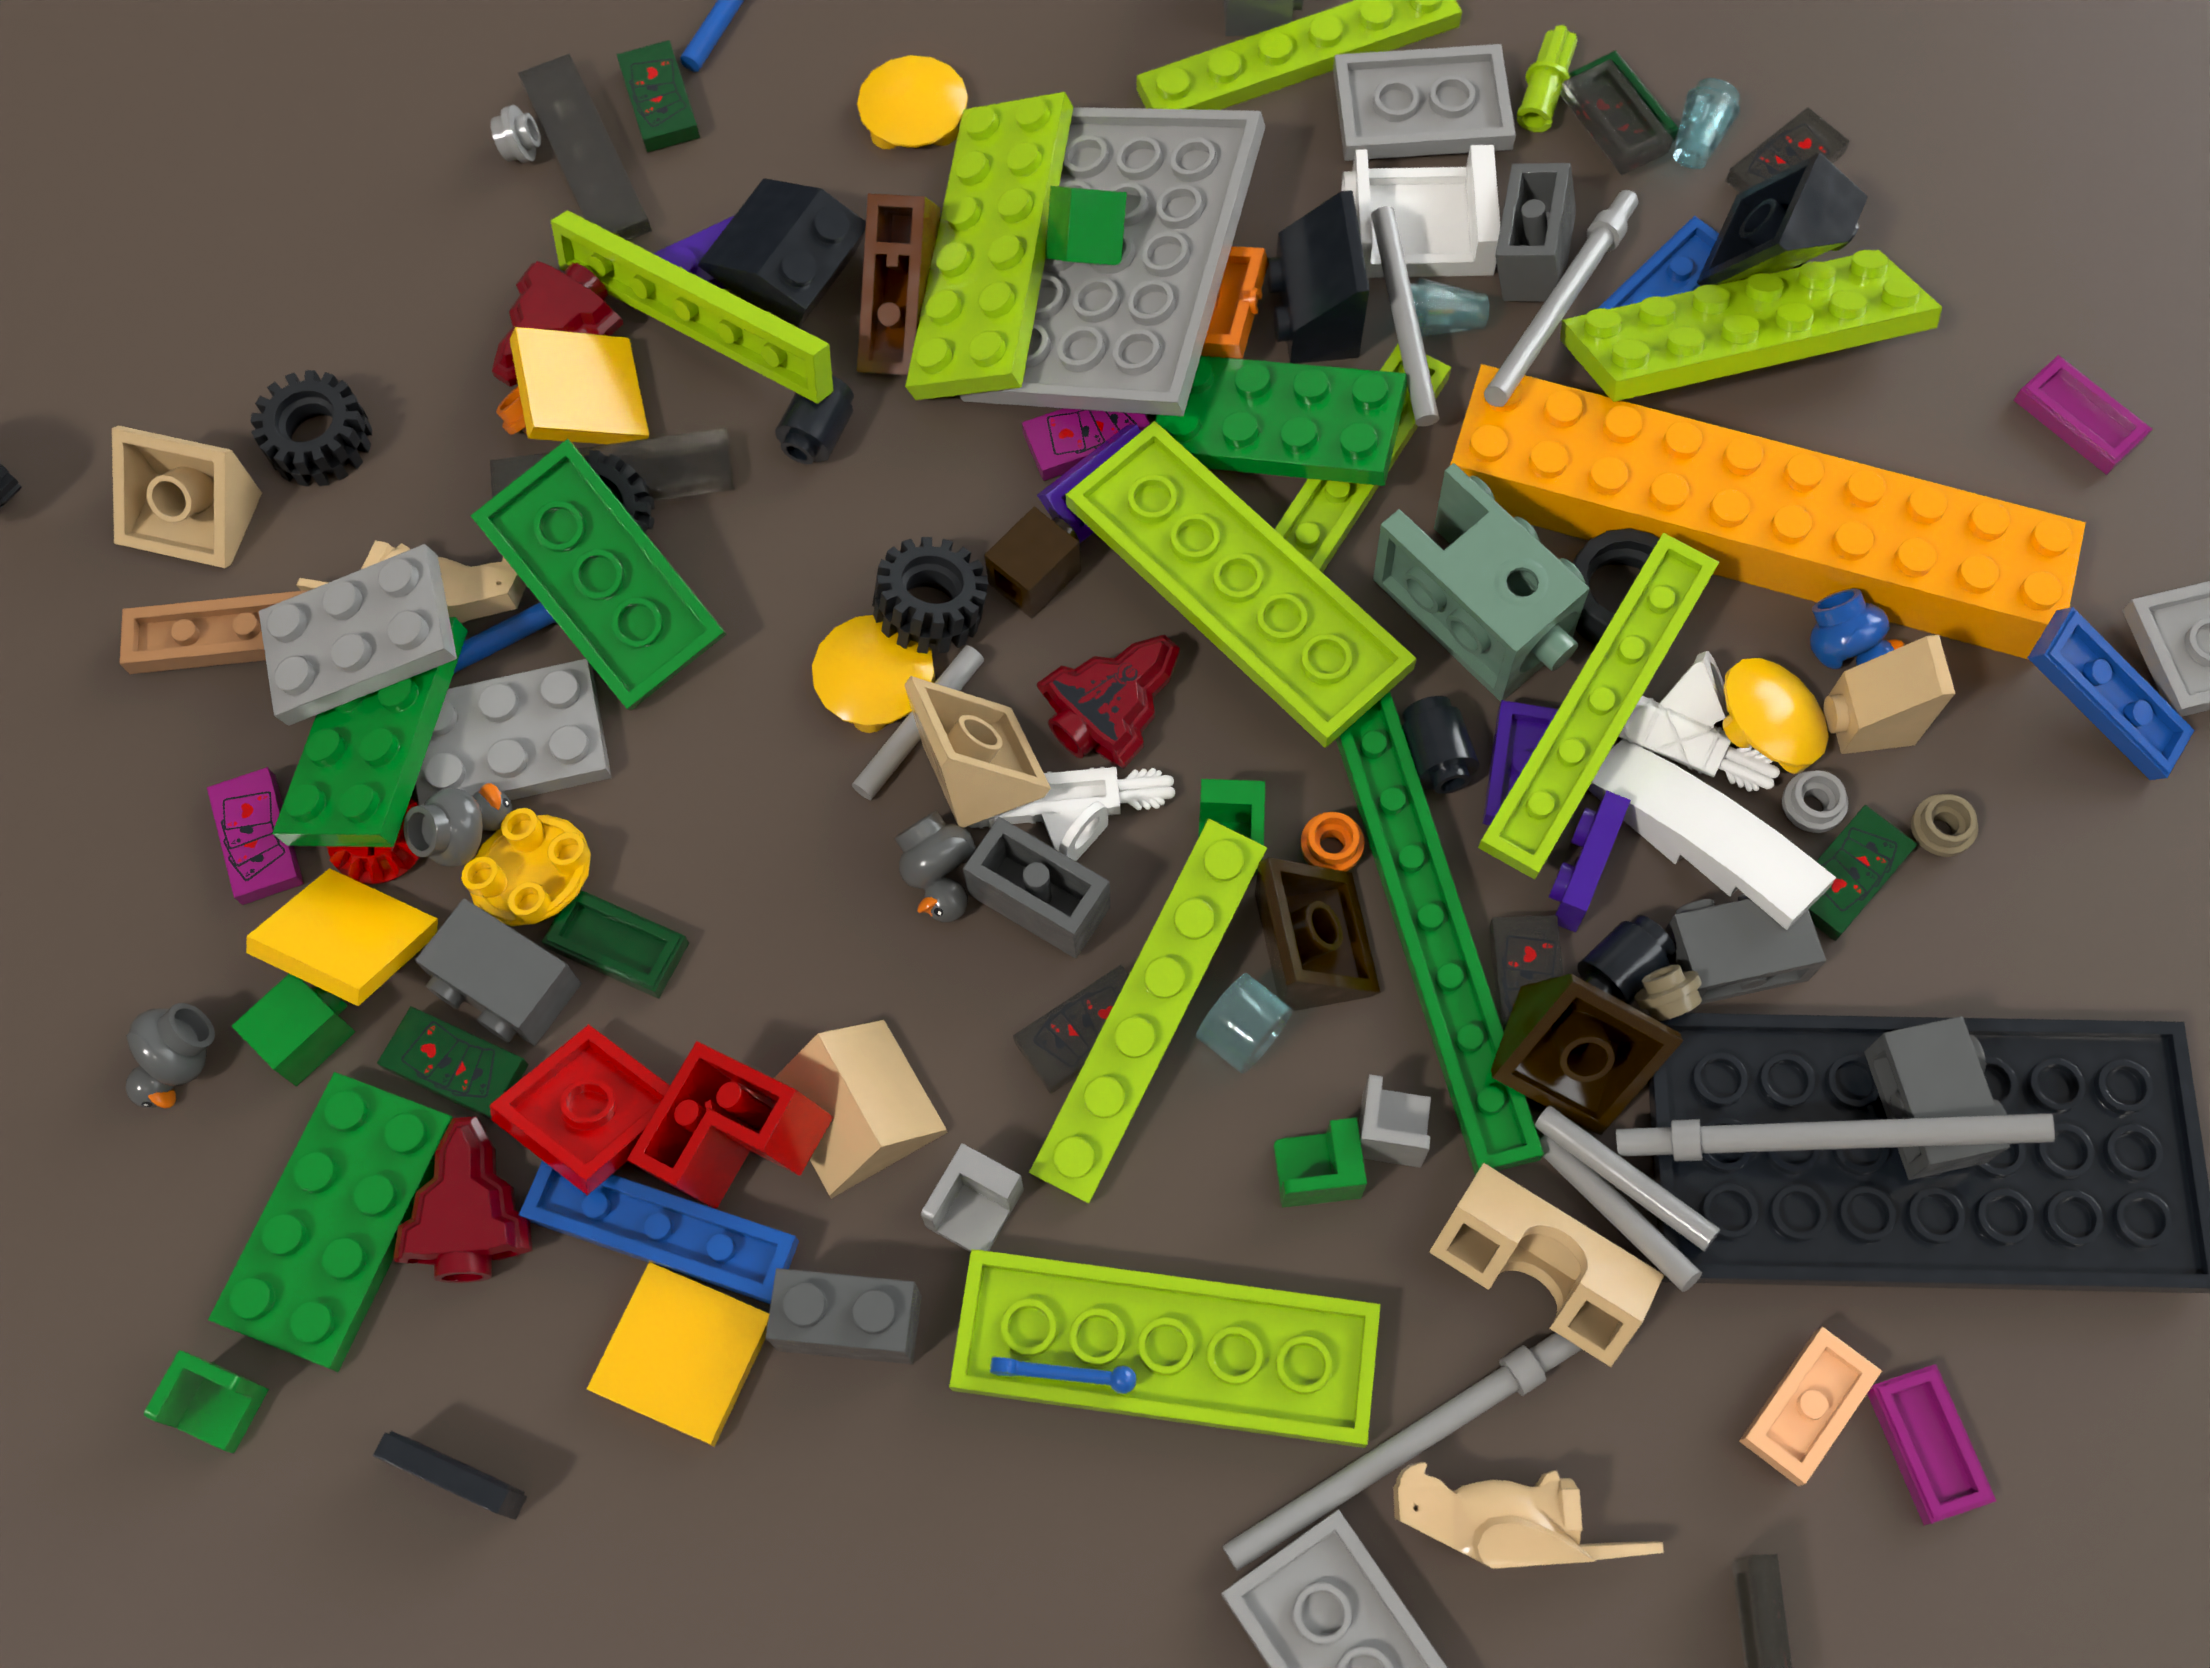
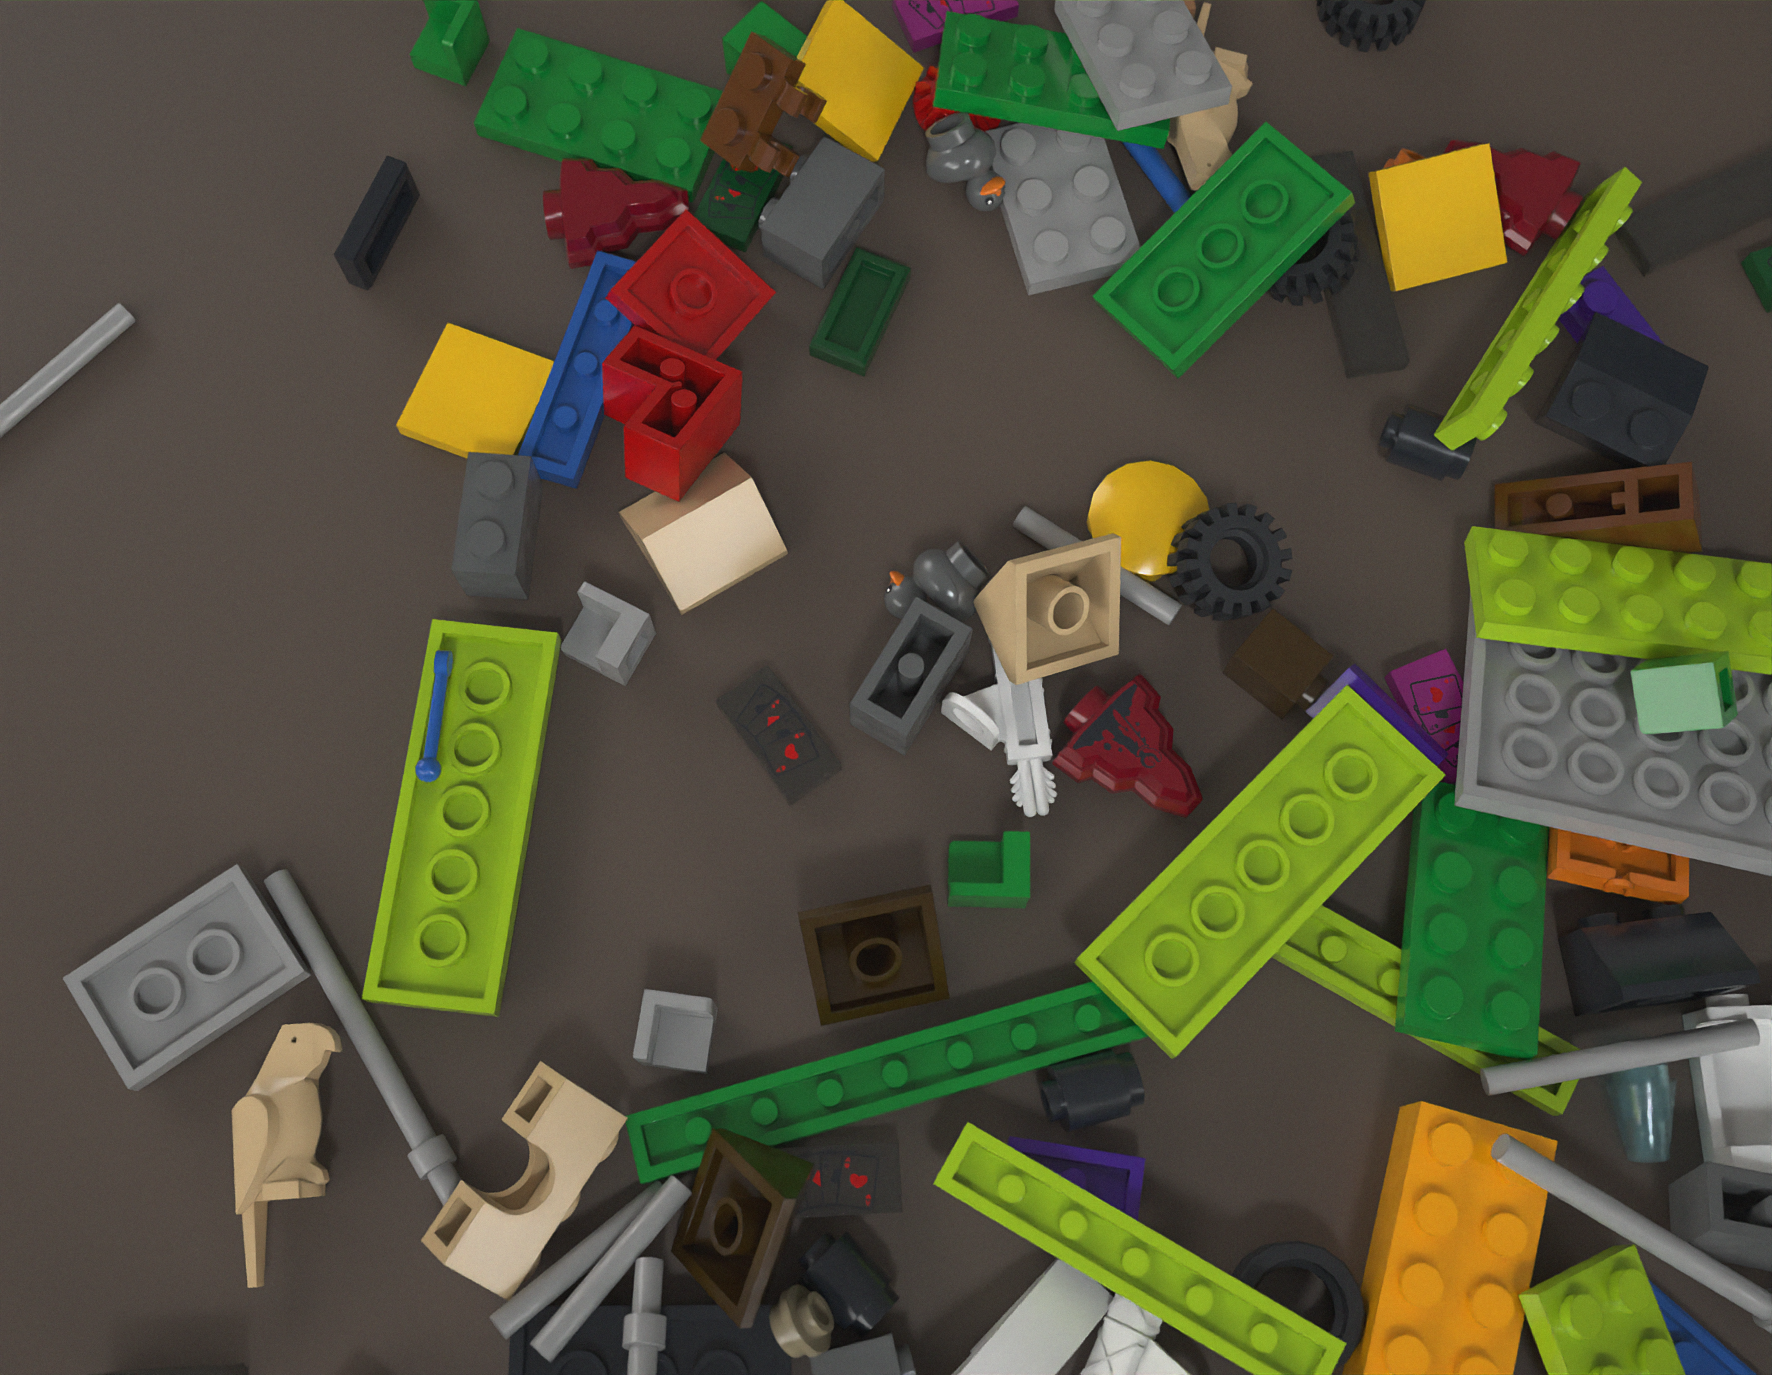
camera: 85 degrees right, 5 degrees up
yellow dish [461,808,591,926] -> none
light grey plate [491,105,541,163] -> none
lime plate [1029,818,1267,1204] -> none
clear light blue piece [1196,973,1293,1074] -> none
green panel [1273,1118,1367,1208] -> none
orange plate [1300,812,1365,872] -> none
sand green torso [1373,463,1590,702] -> none
dark purple plate [1548,790,1631,933] -> none
none -> reddish brown plate [700,31,827,177]

